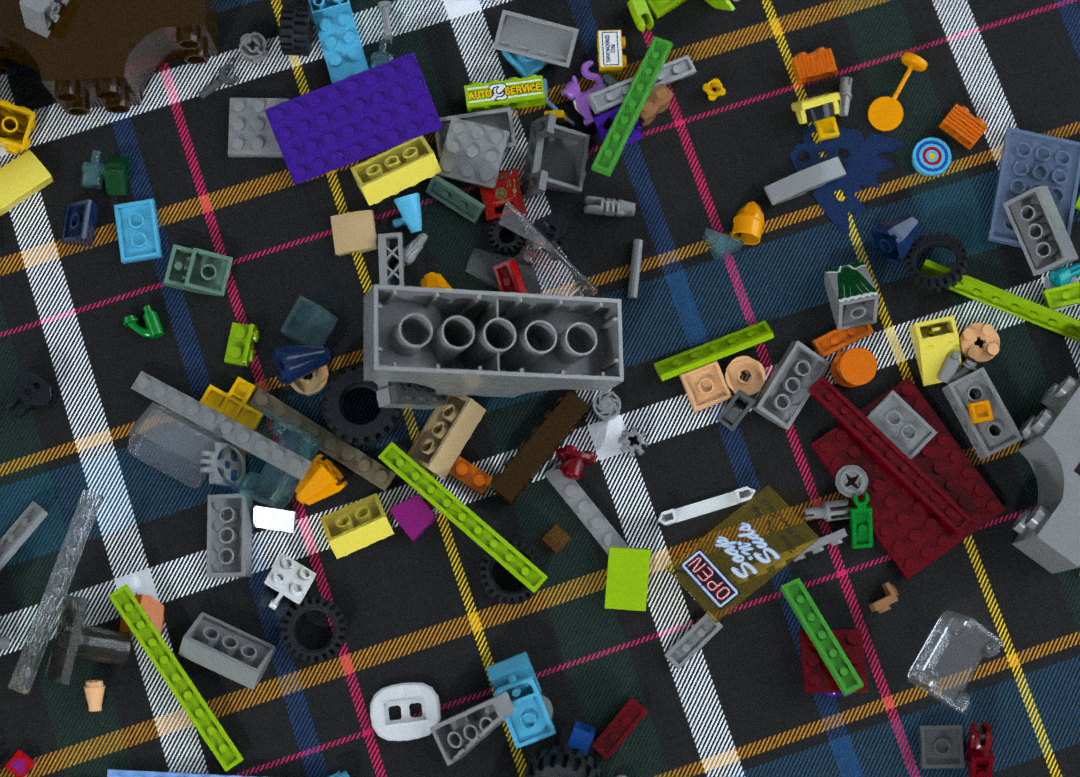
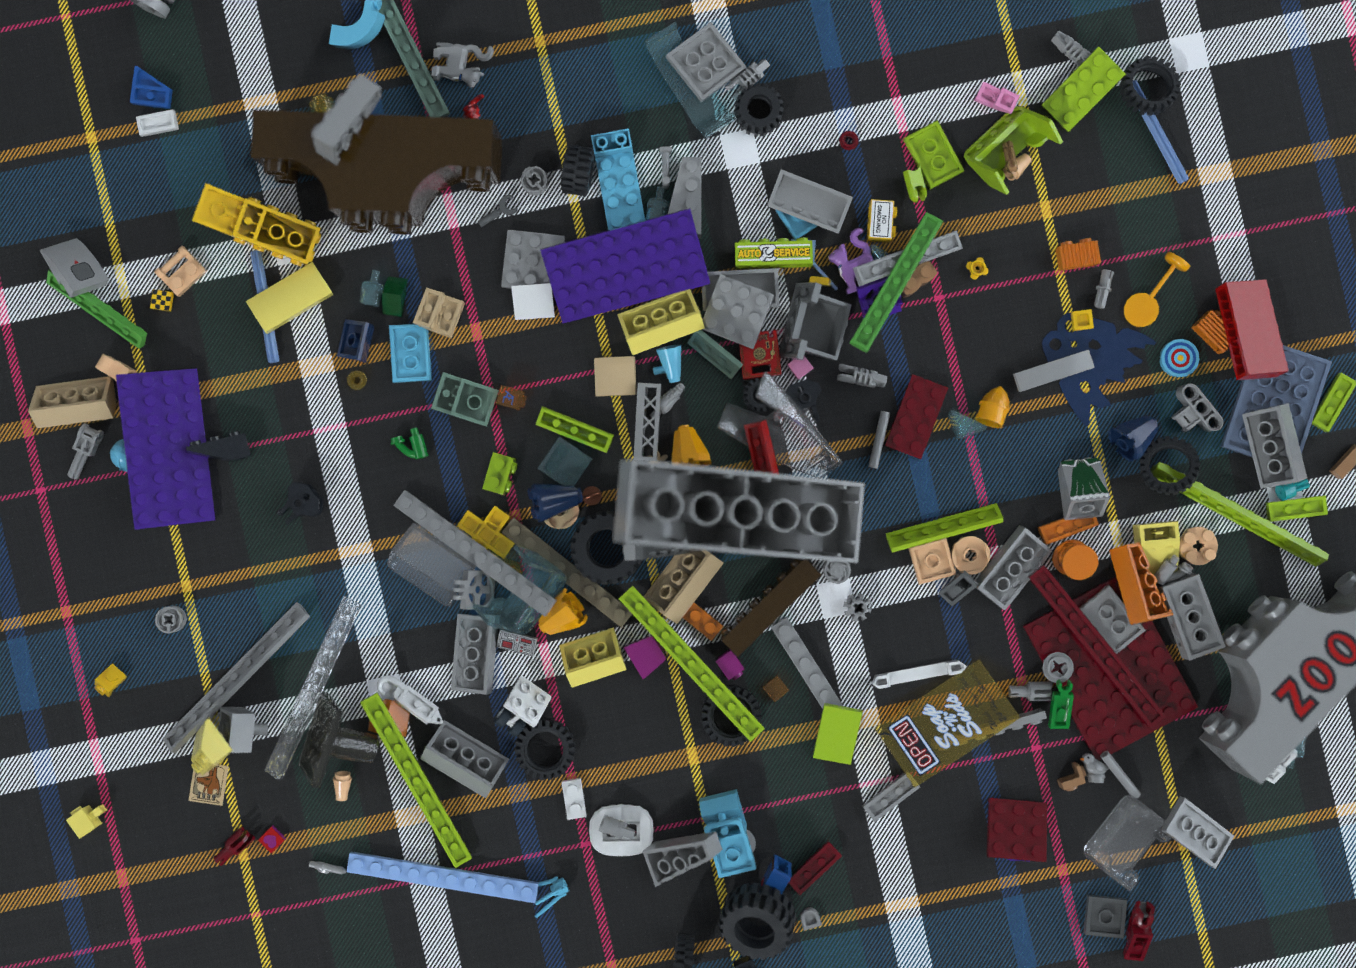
camera: 10 degrees right, 10 degrees up
dark red plate [555,445,596,480] -> none
bright green plate [780,578,864,697] -> none
light yellow piece [791,92,840,124] -> none
light orange tile [967,400,994,425] -> none
none -> clear yellow plate [347,371,367,390]
none -> white plate [377,675,443,725]
none -> tan slope [413,288,465,338]
none -> clear orange brick [496,385,527,411]
none -> white sticker [511,283,555,320]
none -> lime brick [535,407,614,453]
none -> white plate [562,778,587,820]
none -> copper tile [582,486,602,505]
none -> light grey hinge [599,815,635,839]
none -> light grey wedge [668,157,701,238]
none -> magenta brick [715,649,744,680]
none -> bright pink tile [787,356,814,380]
none -> dark red plate [884,374,948,459]
none -> light grey animal [1080,753,1109,783]
none -> light grey piece [1100,751,1141,799]
none -> orange wedge [1109,542,1173,625]
none -> light grey plate [1161,796,1234,869]
none -> light grey beam [1171,384,1223,433]
none -> brick [1215,280,1288,380]

